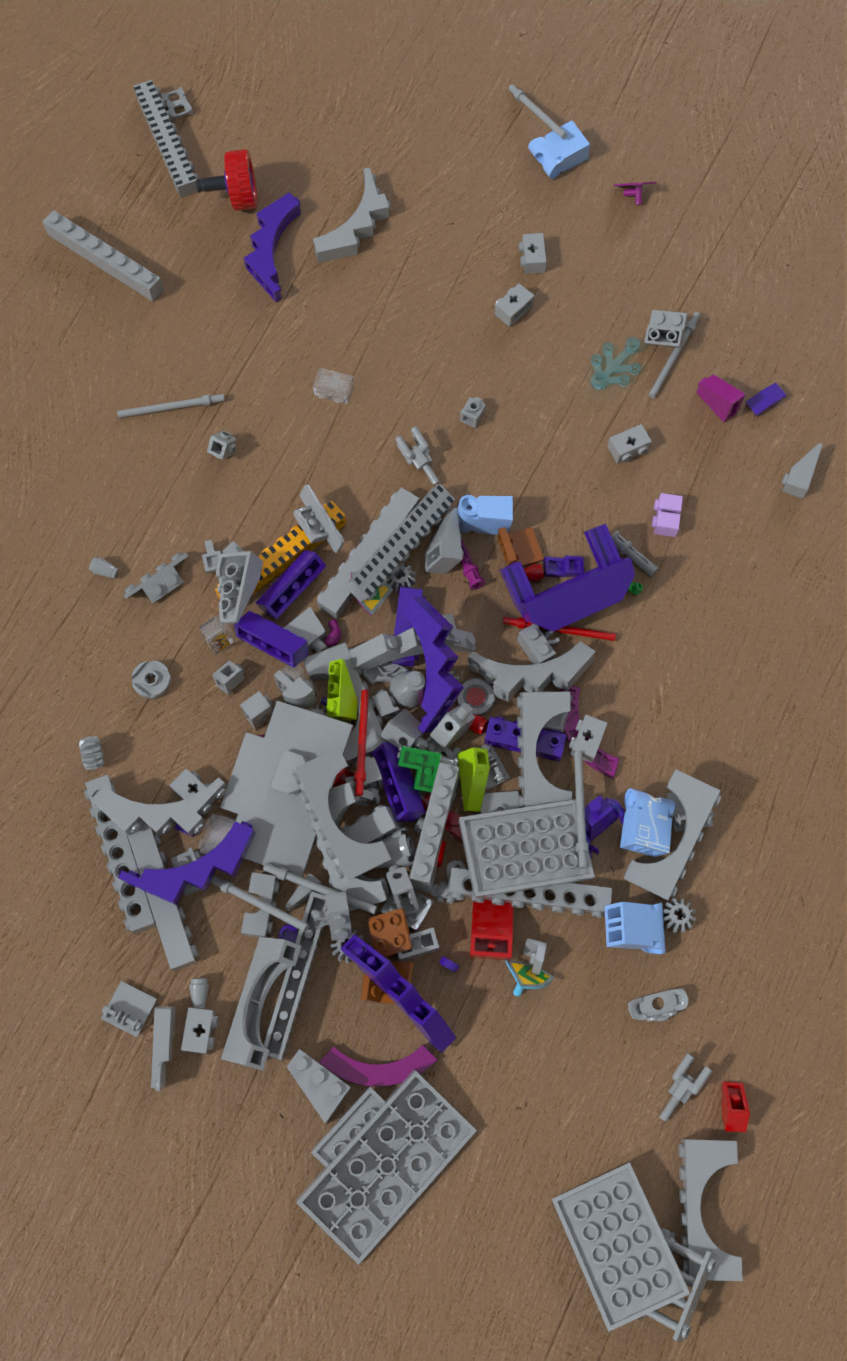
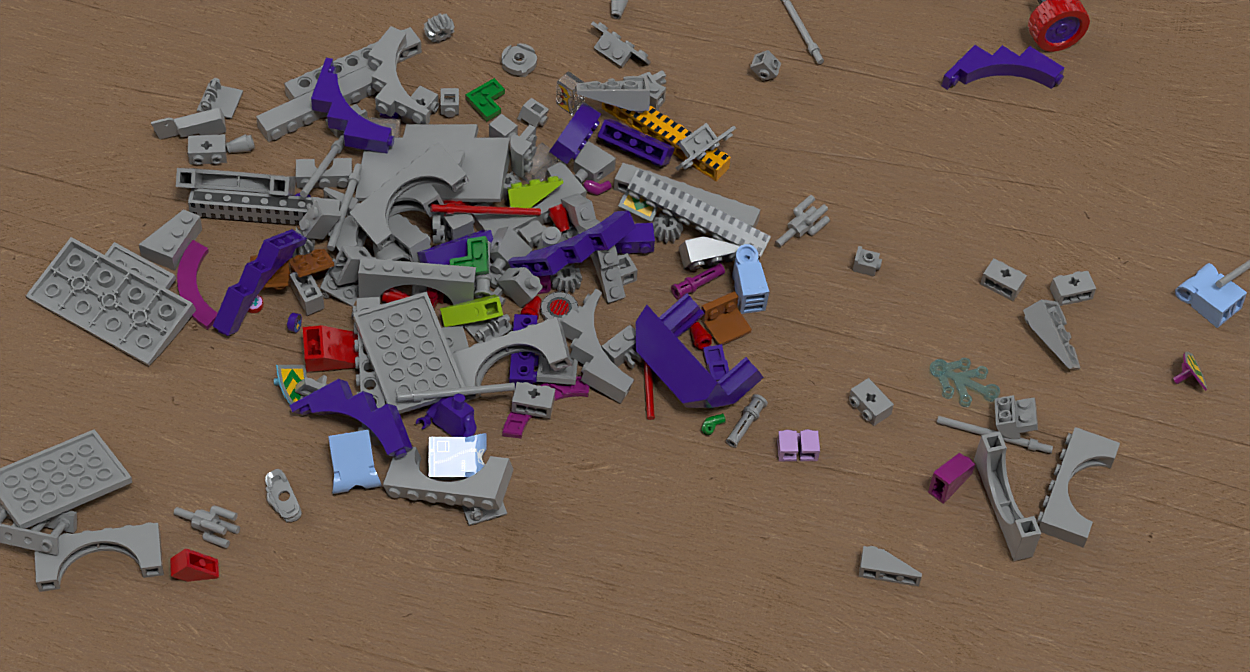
camera: 75 degrees right, 15 degrees down
light grey arch [313,168,391,263] -> none
clear brick [313,368,354,404] -> none
light grey gear [663,898,696,933] -> none
dark purple slope [746,382,787,417] -> none
none -> dark purple arch [290,379,413,458]
none -> light grey brick [441,88,459,117]
none -> green plate [465,78,505,121]
none -> red cone [548,204,570,232]
none -> light grey arch [974,432,1041,561]
none -> light grey wedge [1023,299,1080,370]
none -> light grey arch [1037,427,1120,548]

